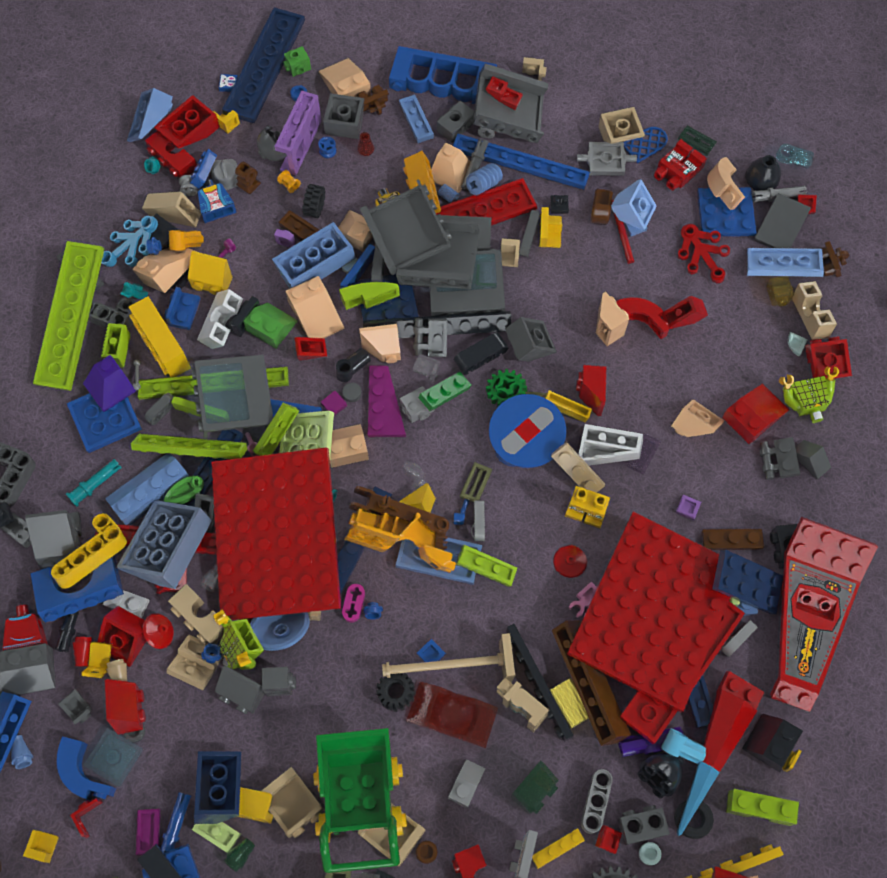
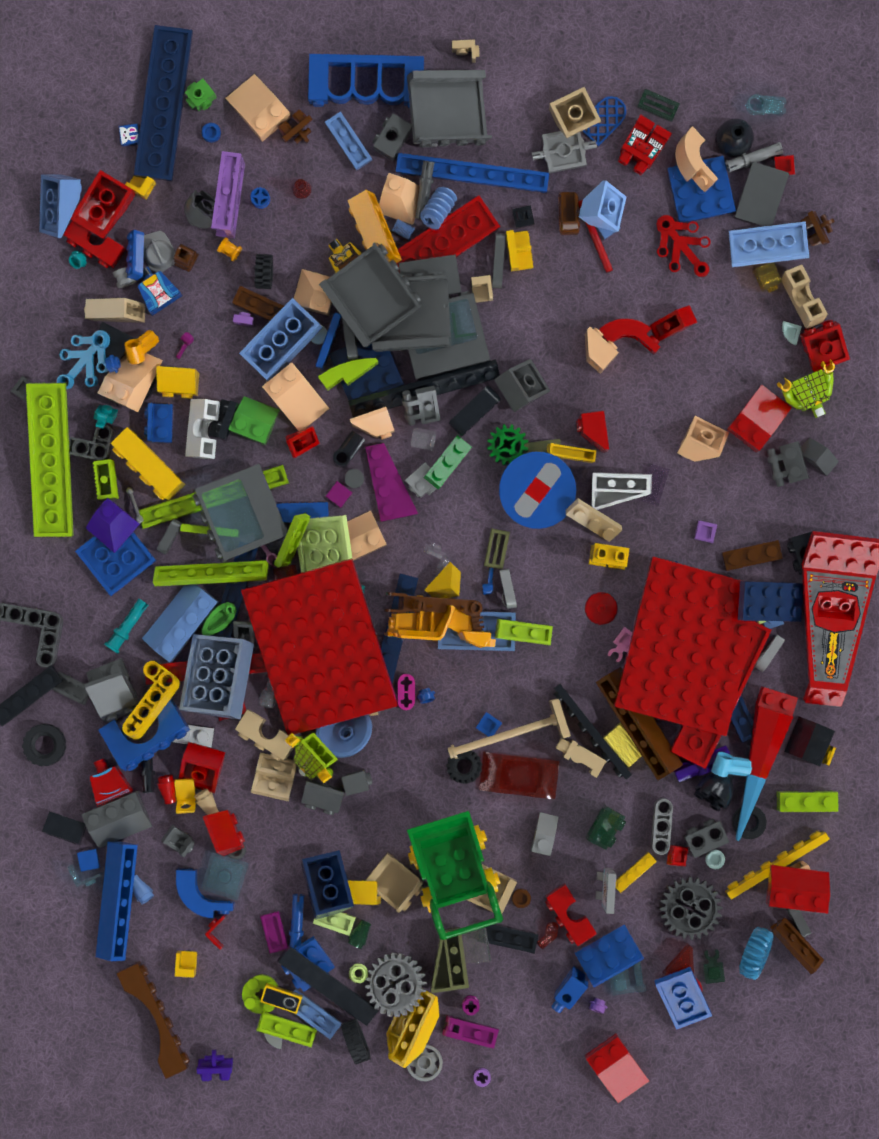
camera: 10 degrees left, 20 degrees up
red piece [143,613,174,649] -> none
blue plate [201,644,222,663] -> none
dark grey slope [323,93,364,139] -> none
red slope [486,77,523,110] -> none

